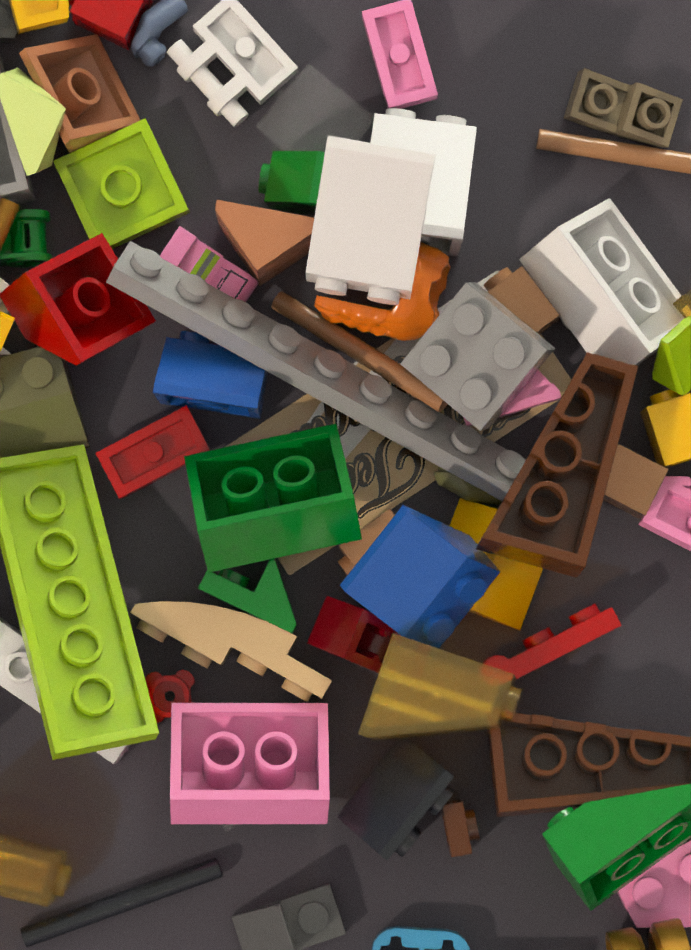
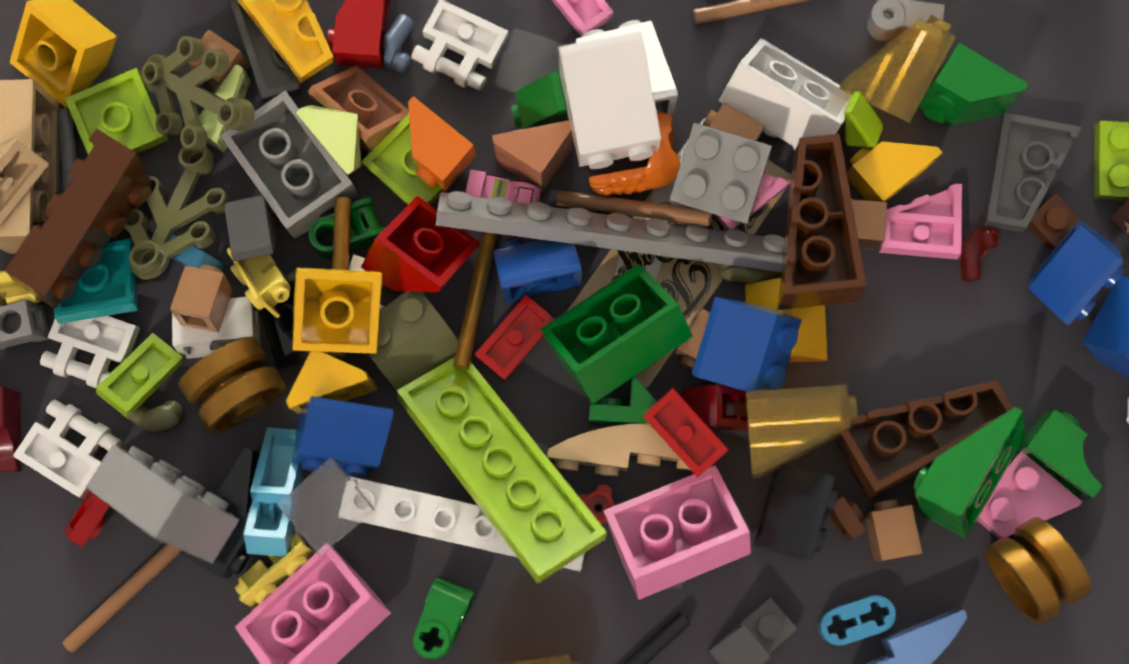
camera: 20 degrees left, 5 degrees down
red plate [480,603,622,686] -> none
none -> orange slope [408,96,476,191]
none -> pearl gold bar [453,232,498,370]
none -> red plate [643,388,729,478]
none -> medium nougat brick [864,499,922,561]

